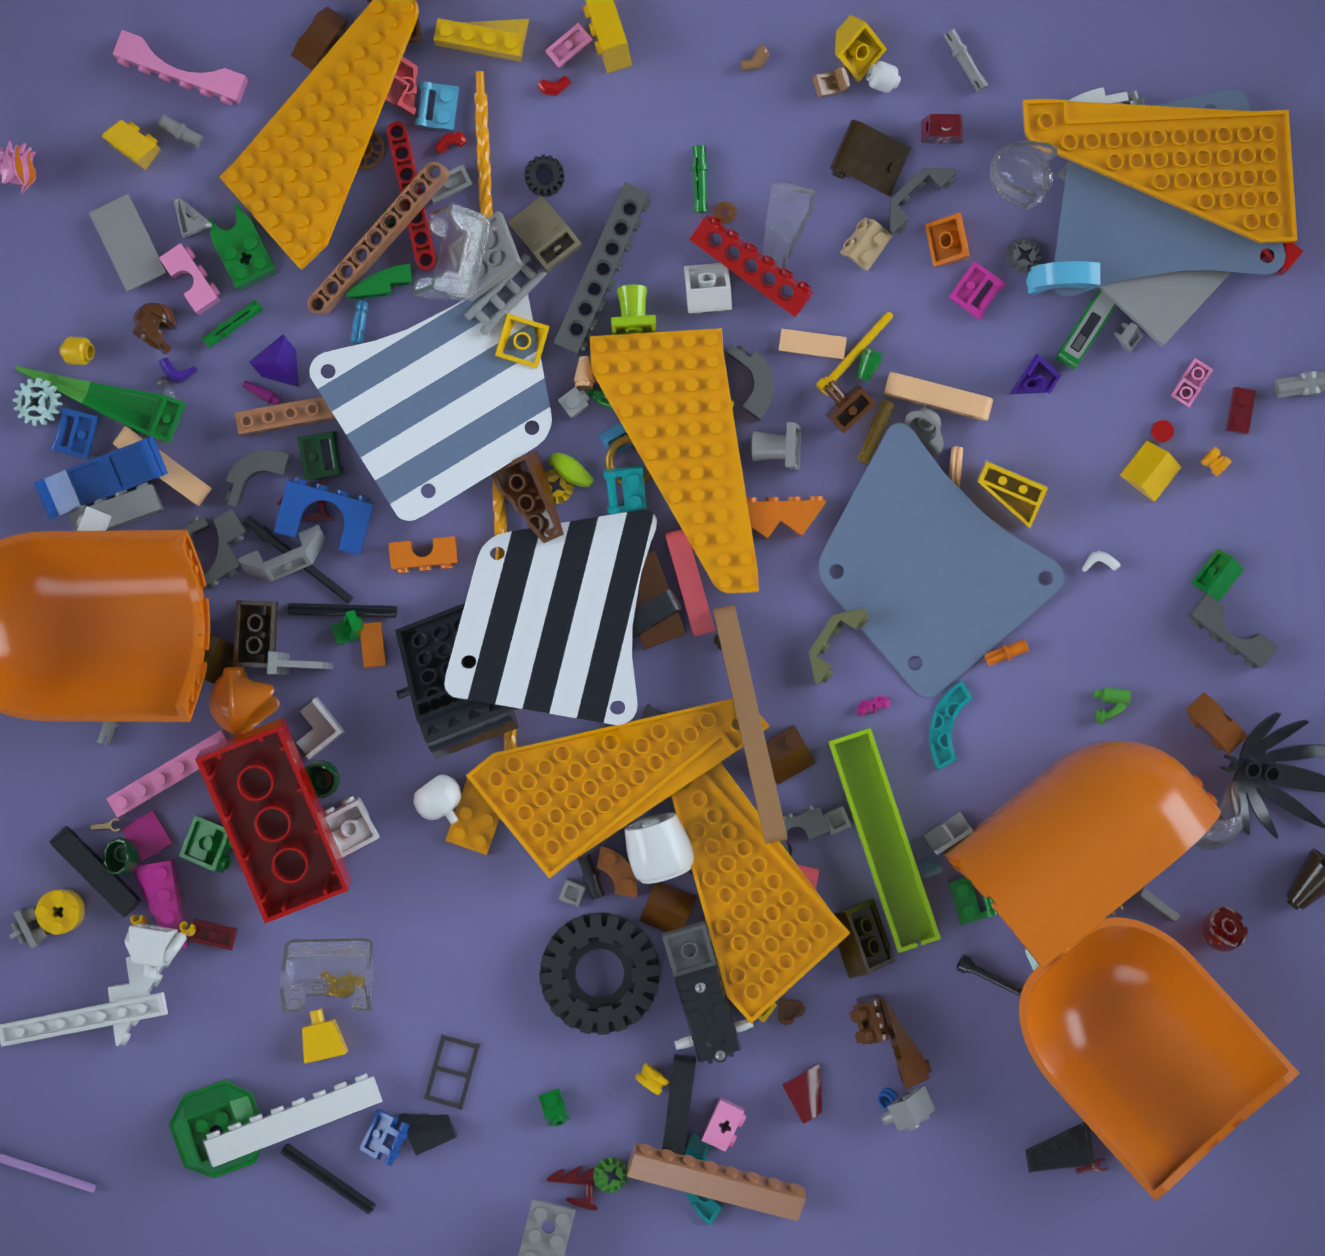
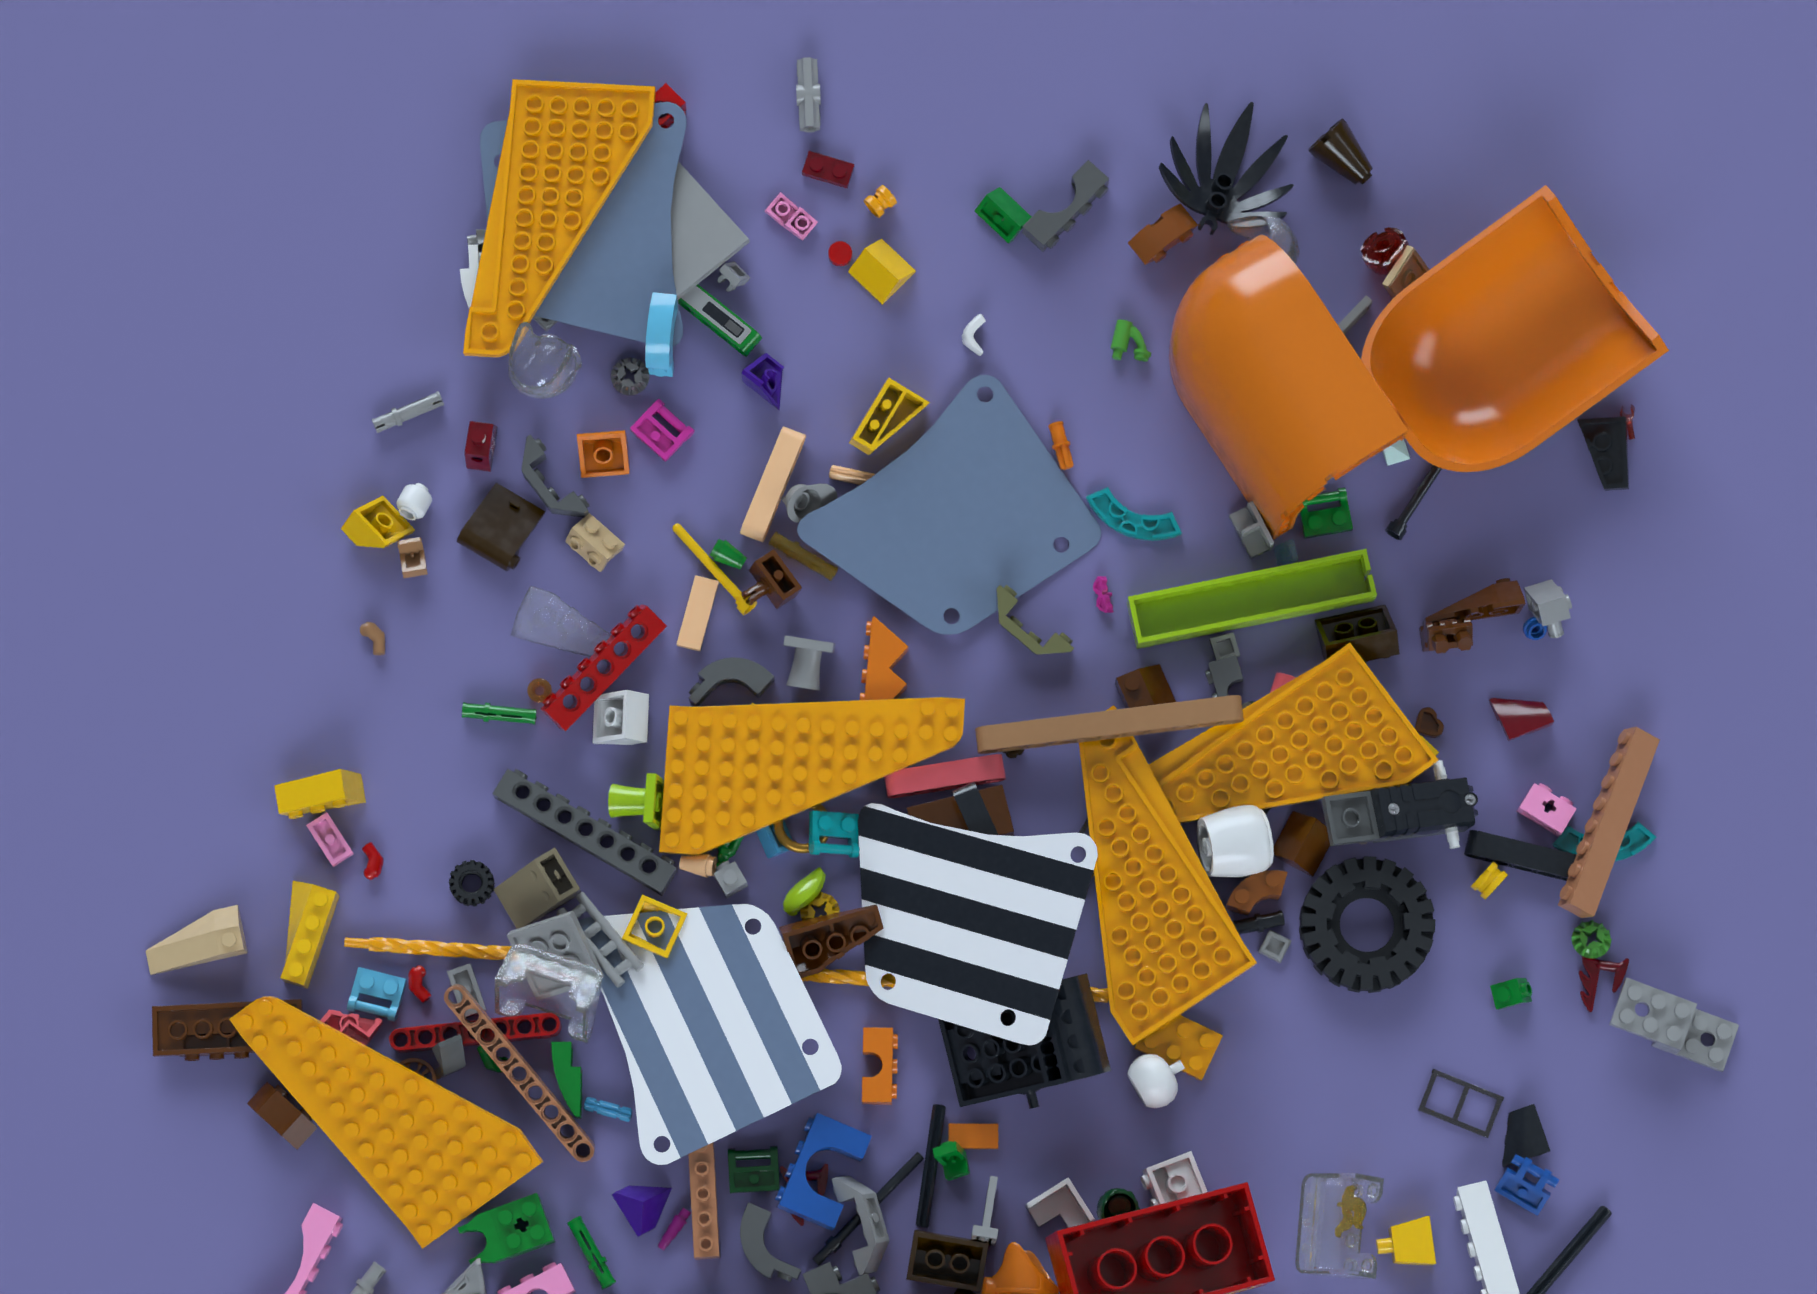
camera: 85 degrees left, 10 degrees down
none -> dark grey slope [432,1034,466,1080]
none -> tan tile [1382,245,1429,299]

